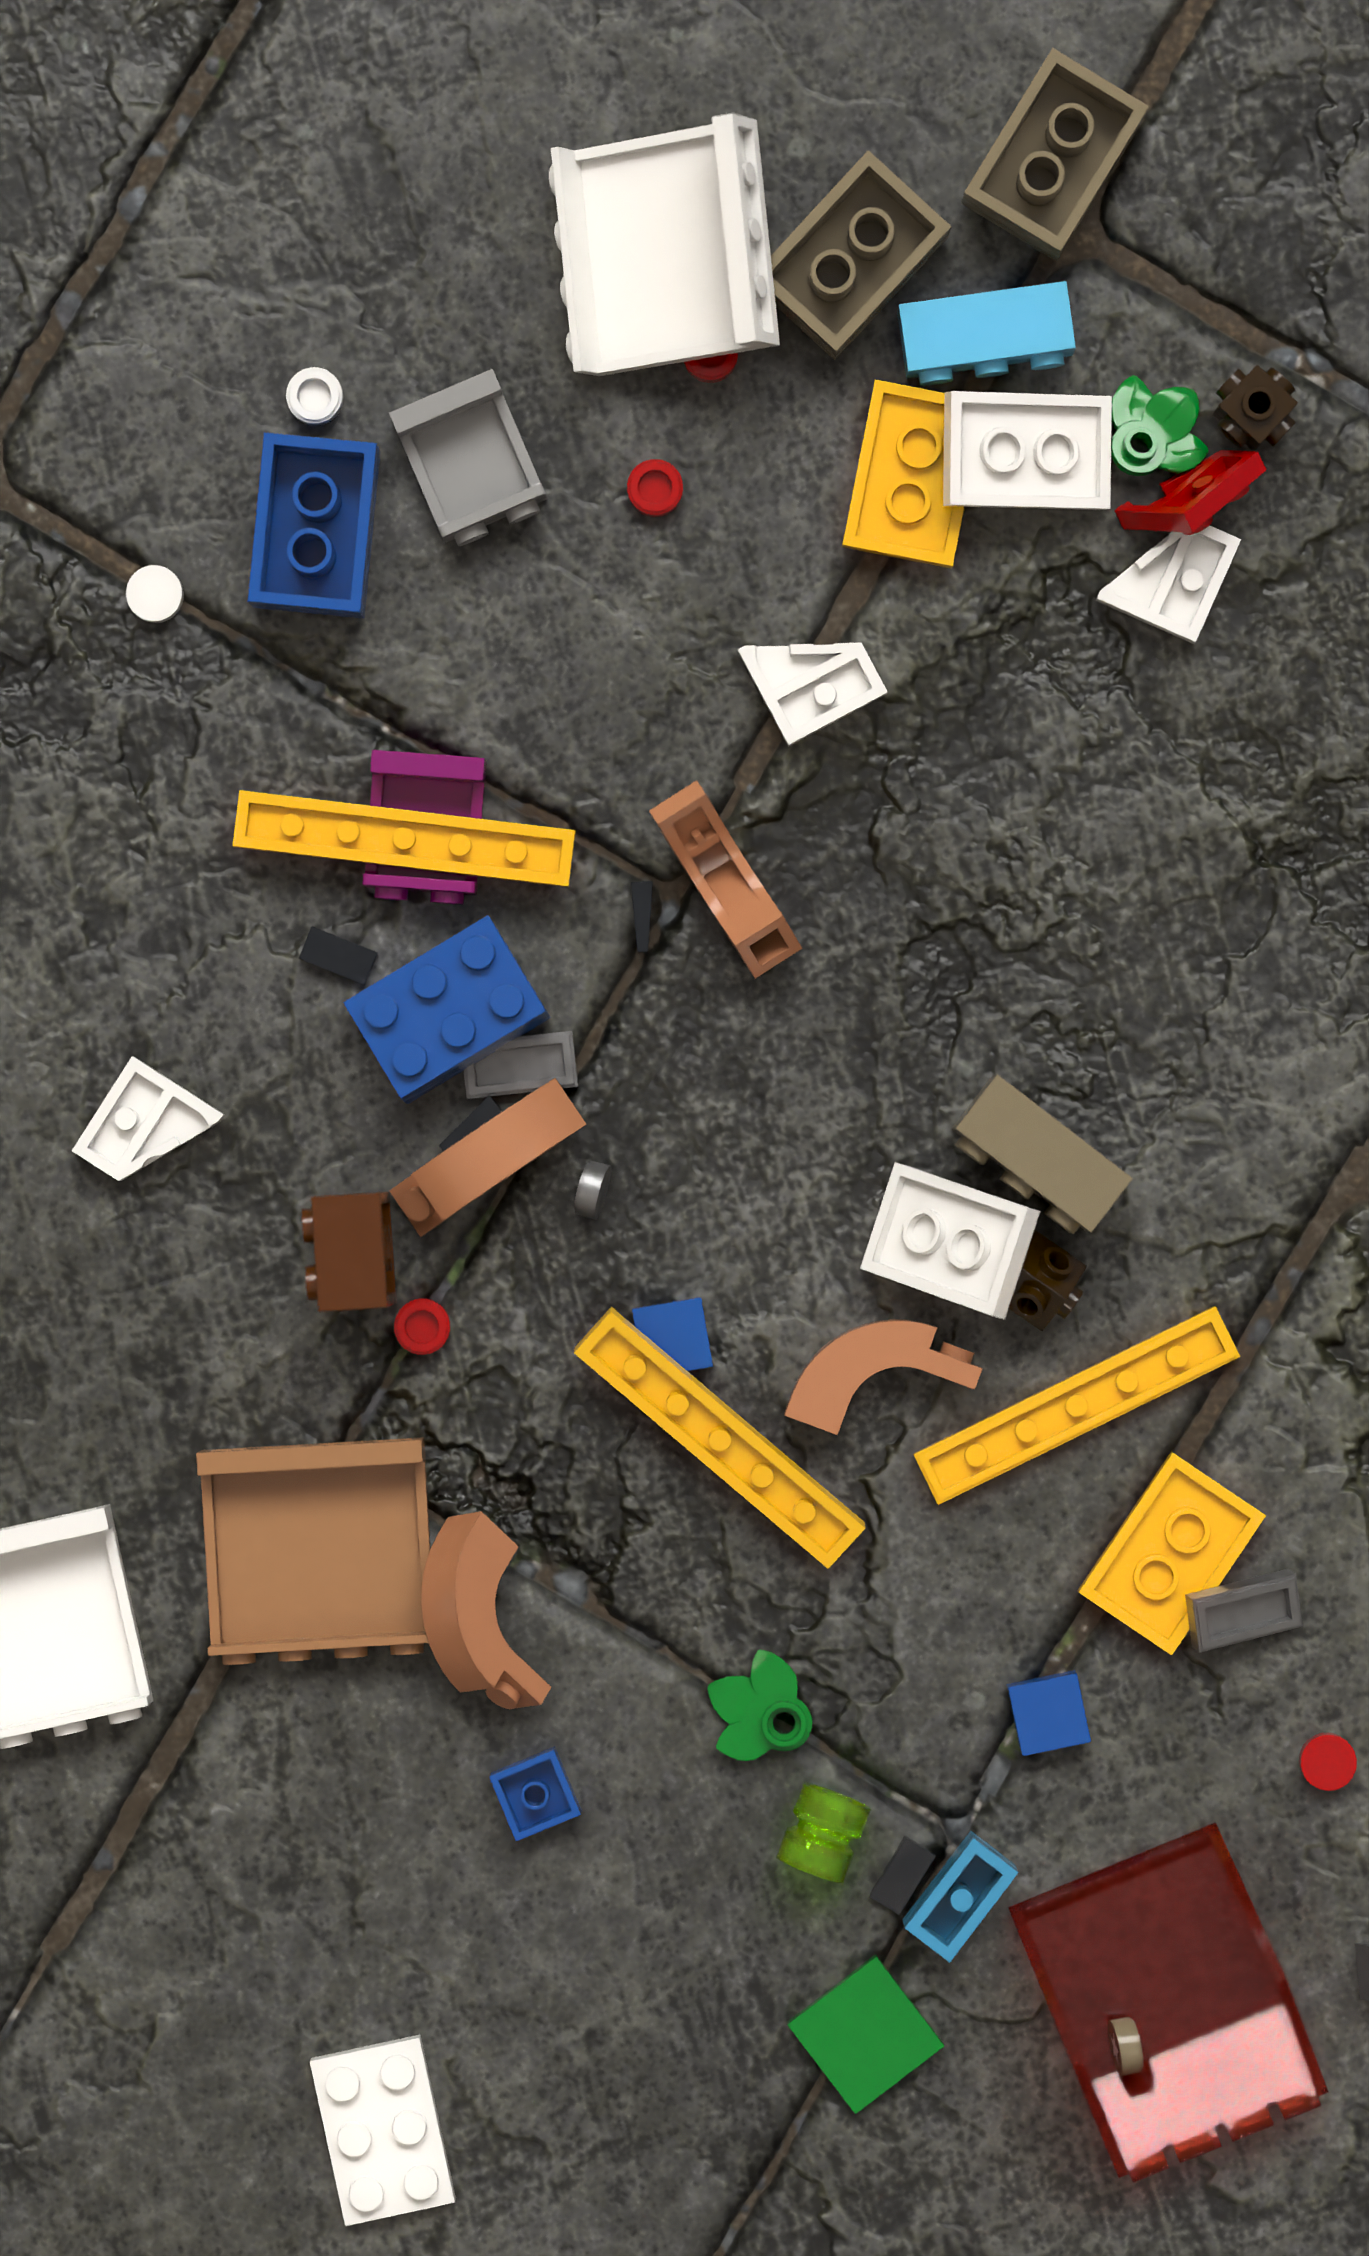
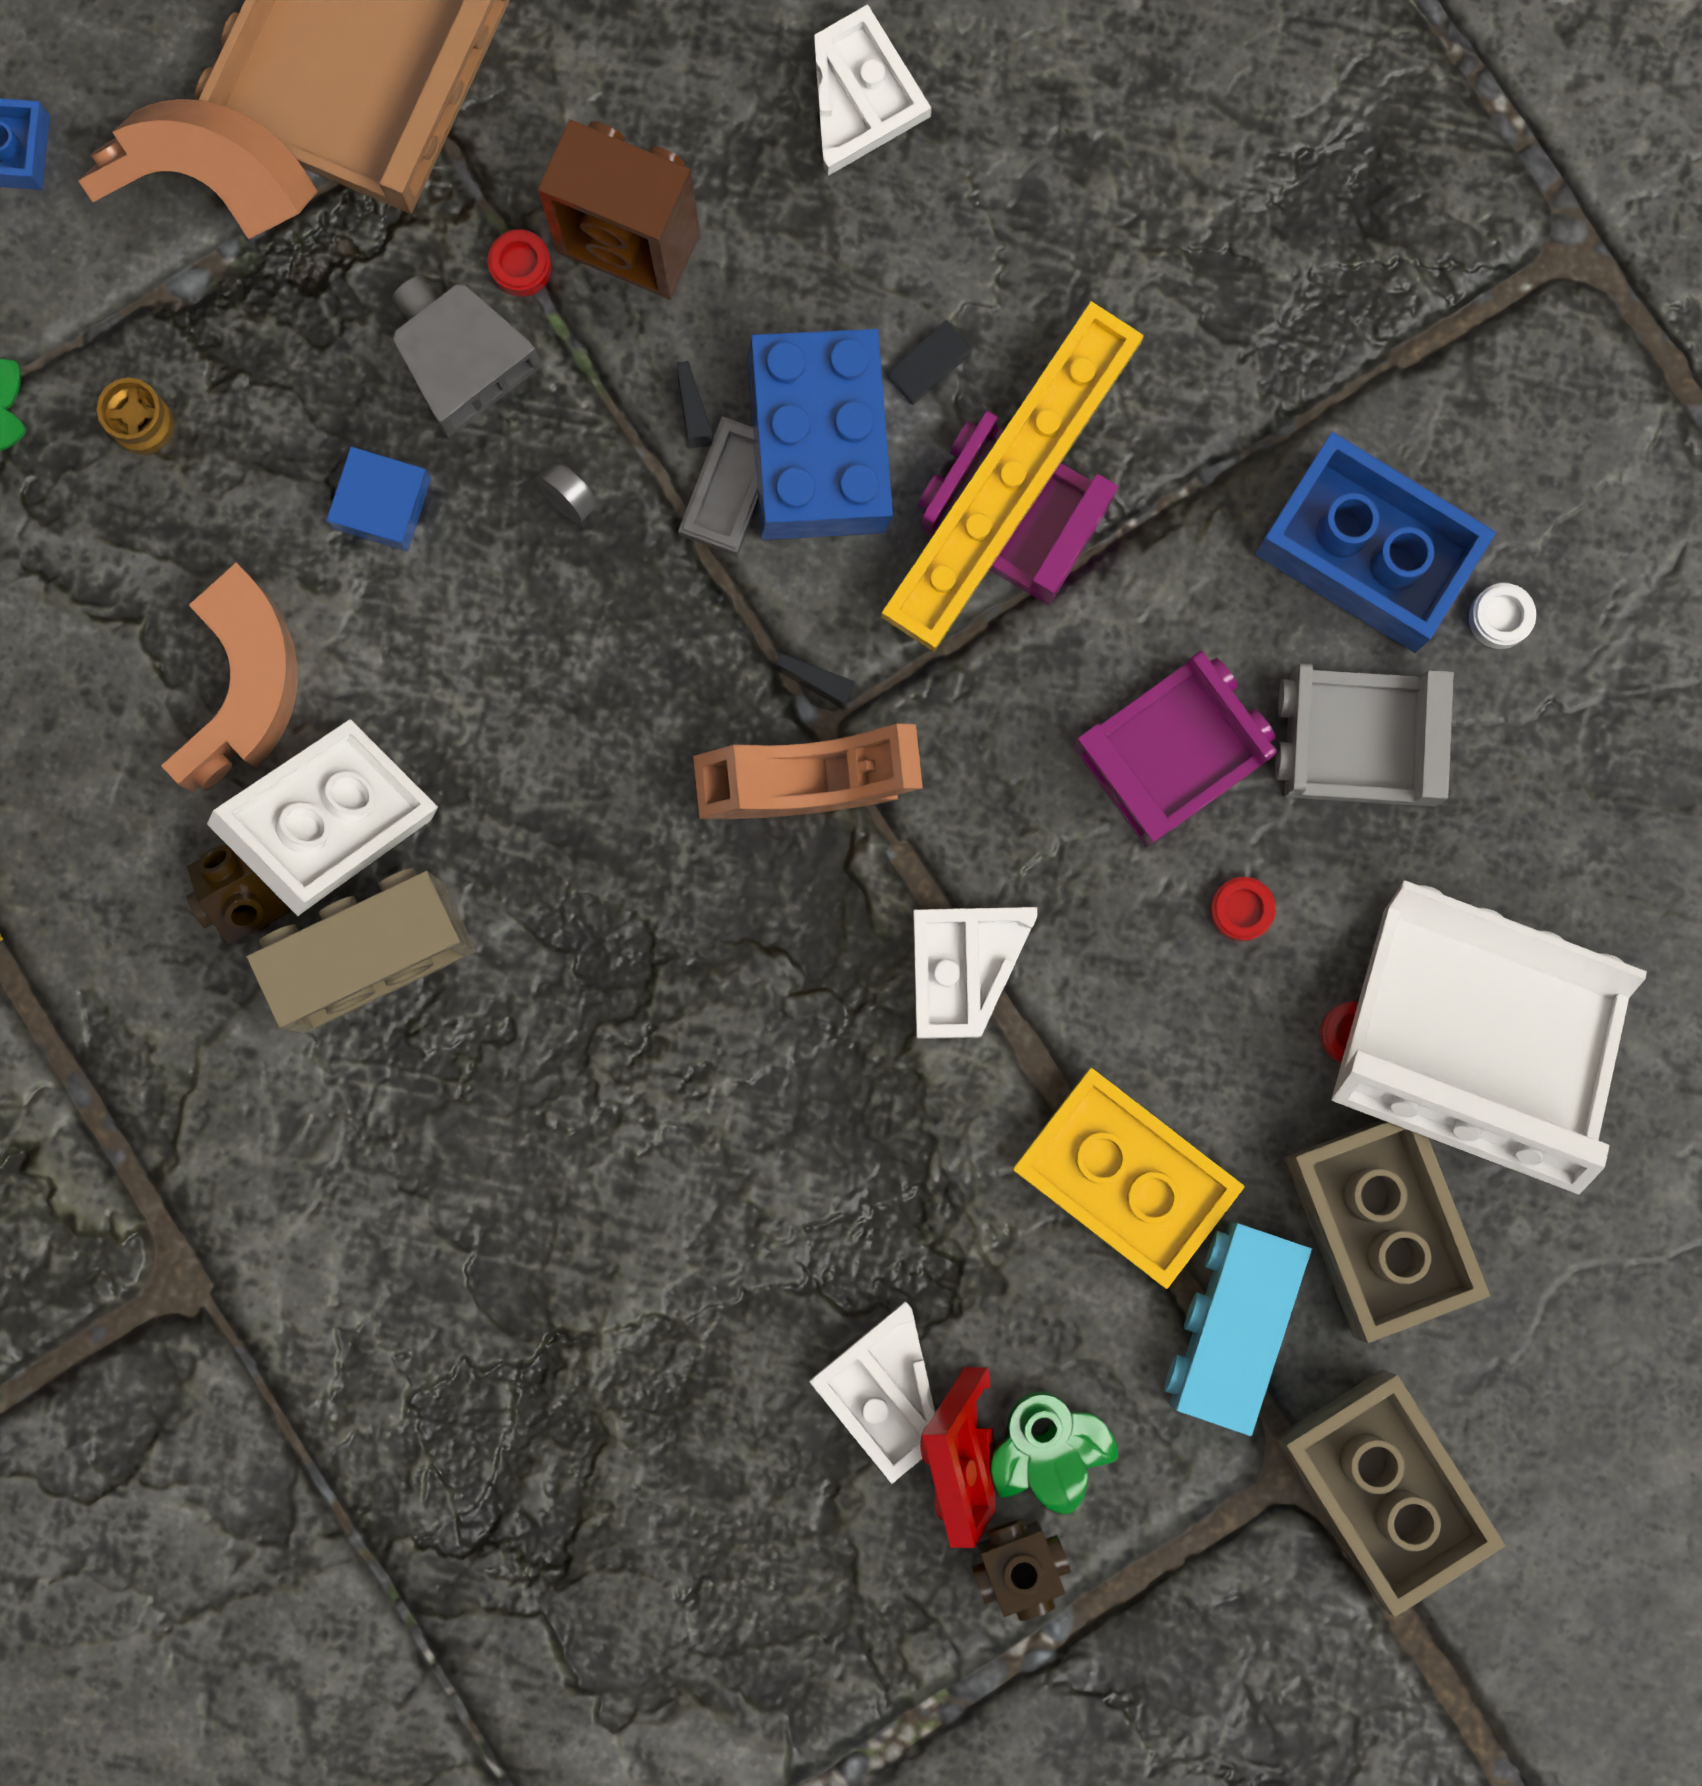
camera: 115 degrees right, 5 degrees down
white tile [126,565,184,623] -> none
nougat arch [390,1078,586,1237] -> none
yellow plate [574,1306,865,1569] -> none
yellow tile [913,1306,1240,1505] -> none
white plate [943,391,1112,510] -> none
none -> pearl gold wheel [96,377,175,455]
none -> flat silver torso [392,276,542,438]
none -> magenta panel [1072,651,1277,849]

